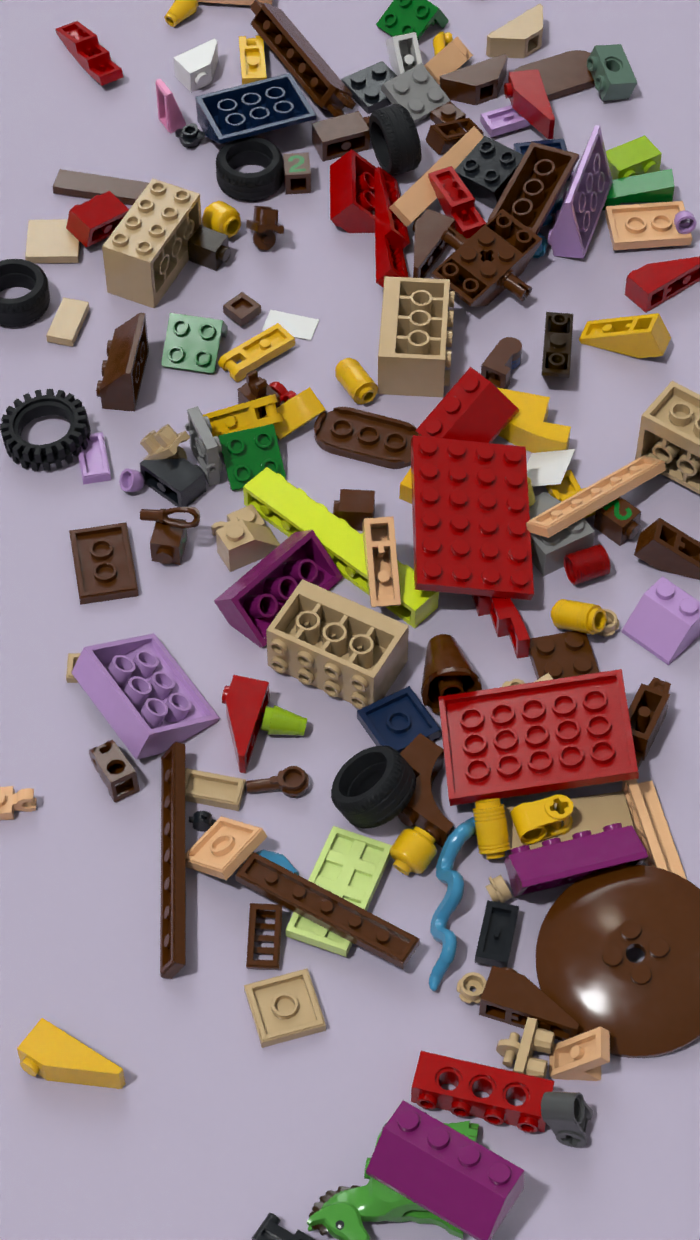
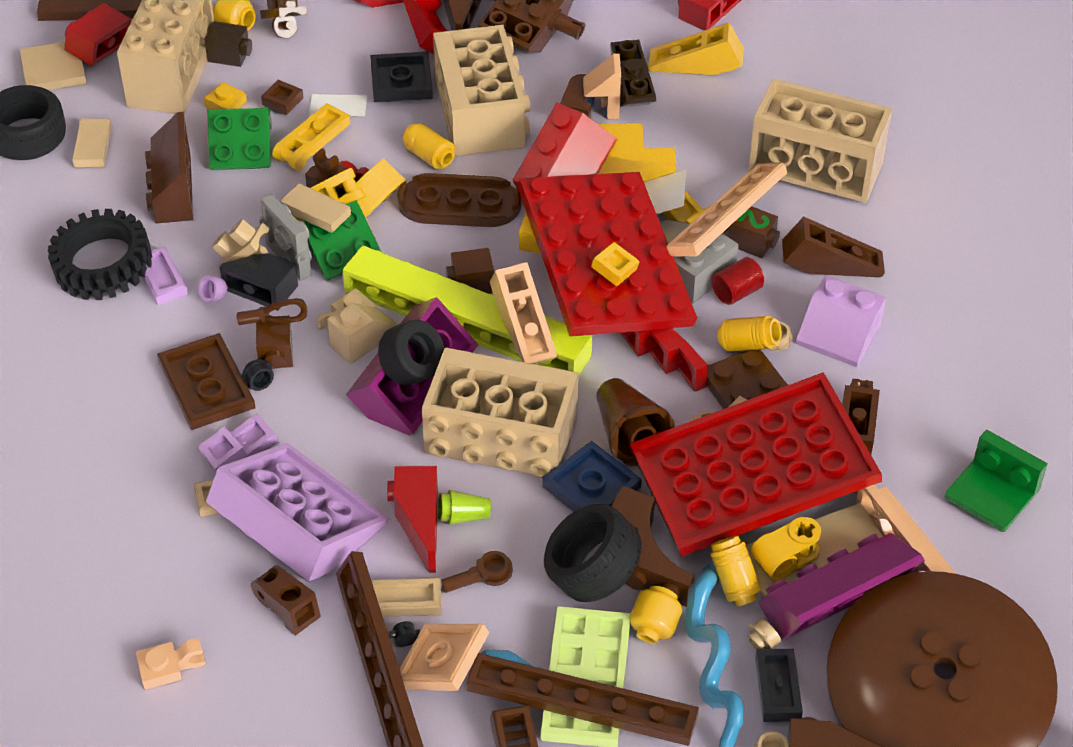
camera: 15 degrees left, 5 degrees down
none -> lavender slope [197,413,279,471]
none -> yellow plate [204,82,247,110]
none -> black plate [242,359,274,391]
none -> tan tile [280,183,351,233]
none -> black plate [370,51,433,102]
none -> black tyre [378,319,444,385]
none -> light nougat slope [583,54,621,119]
none -> yellow plate [591,242,640,286]

